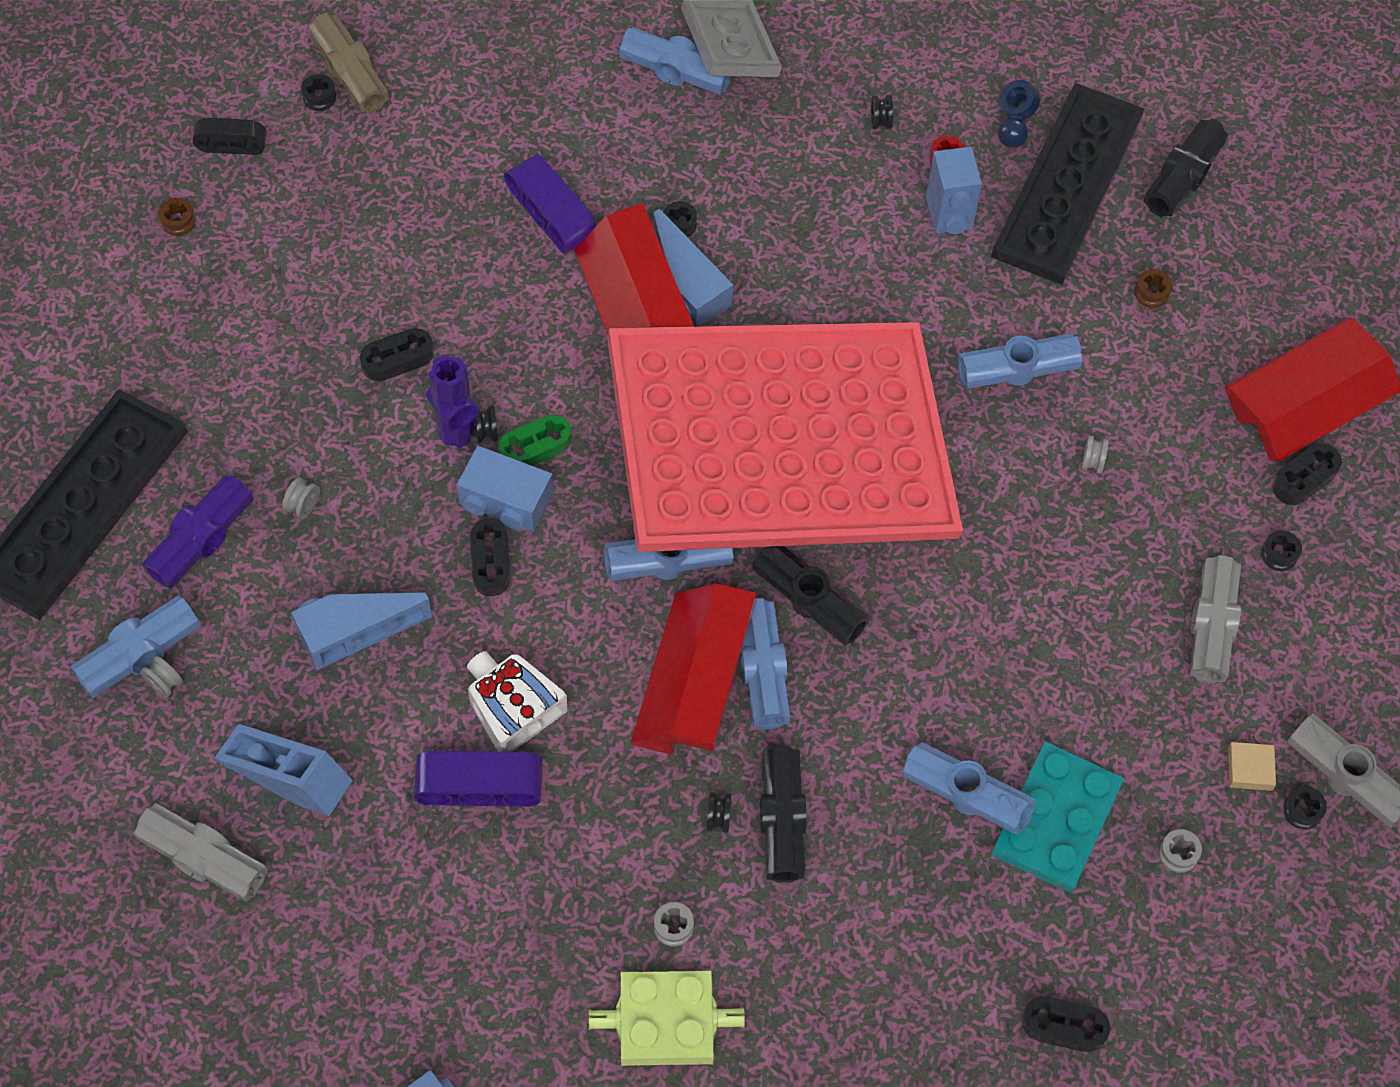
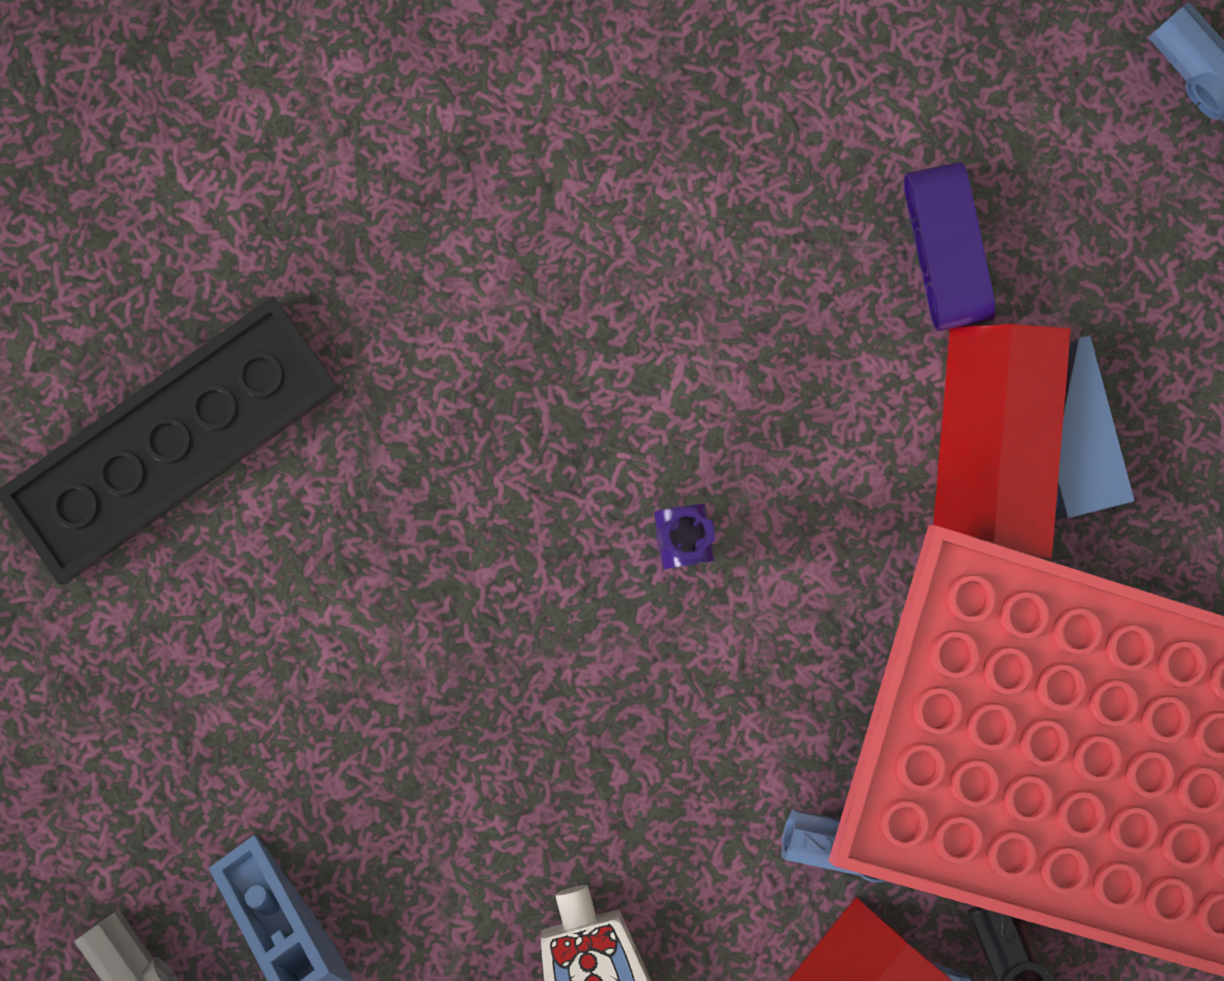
camera: 25 degrees right, 25 degrees up
medium blue piece [70,595,201,699] -> none
light grey bush [140,656,183,698] -> none
dark purple piece [142,475,254,589] -> none
reddish brown bush [158,198,196,236] -> none
light grey bush [282,477,320,519] -> none
medium blue slope [291,593,432,670] -> none
black beam [359,328,434,381] -> none
medium blue brick [457,445,554,532] -> none
black beam [470,518,510,597] -> none
black bush [474,405,498,443] -> none
green beam [498,415,572,466] -> none
black bush [663,201,697,238] -> none

